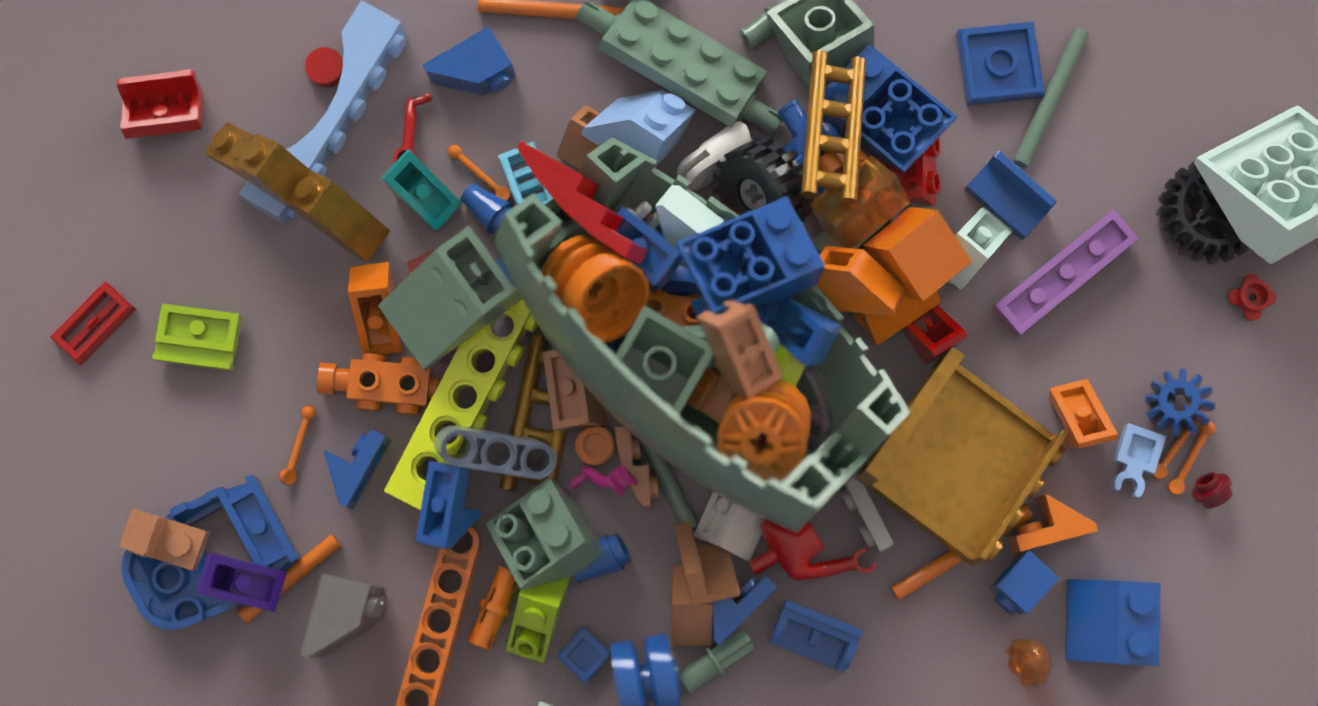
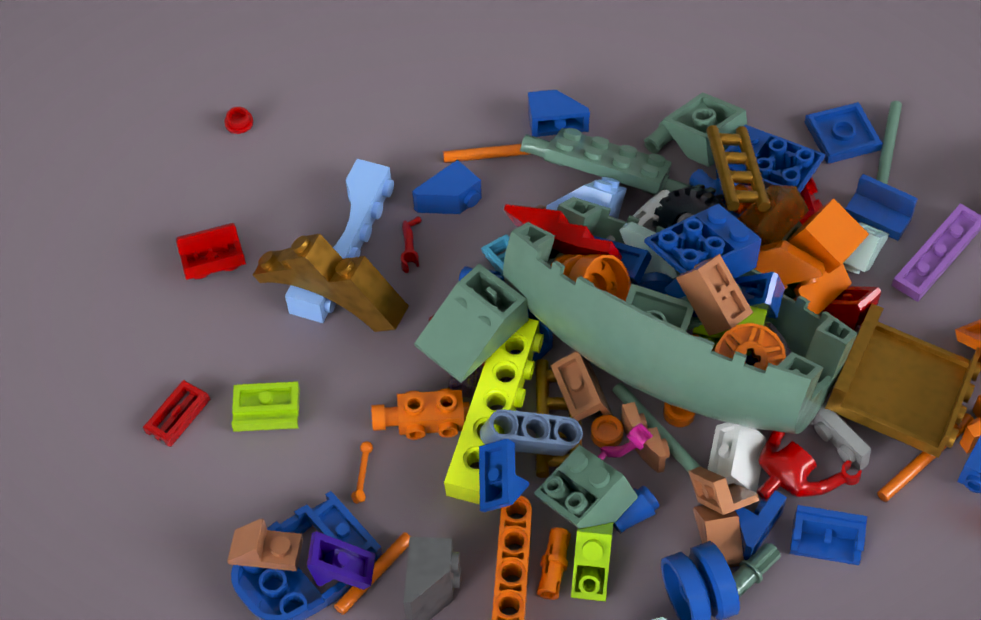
camera: 10 degrees left, 25 degrees down
red tile [305,47,343,88] -> none
blue slope [324,429,392,510] -> none
orange slope [348,262,403,355] -> none
teal slope [381,149,462,231] -> none
orange hinge [447,145,511,201] -> none
blue tile [556,627,611,684] -> none

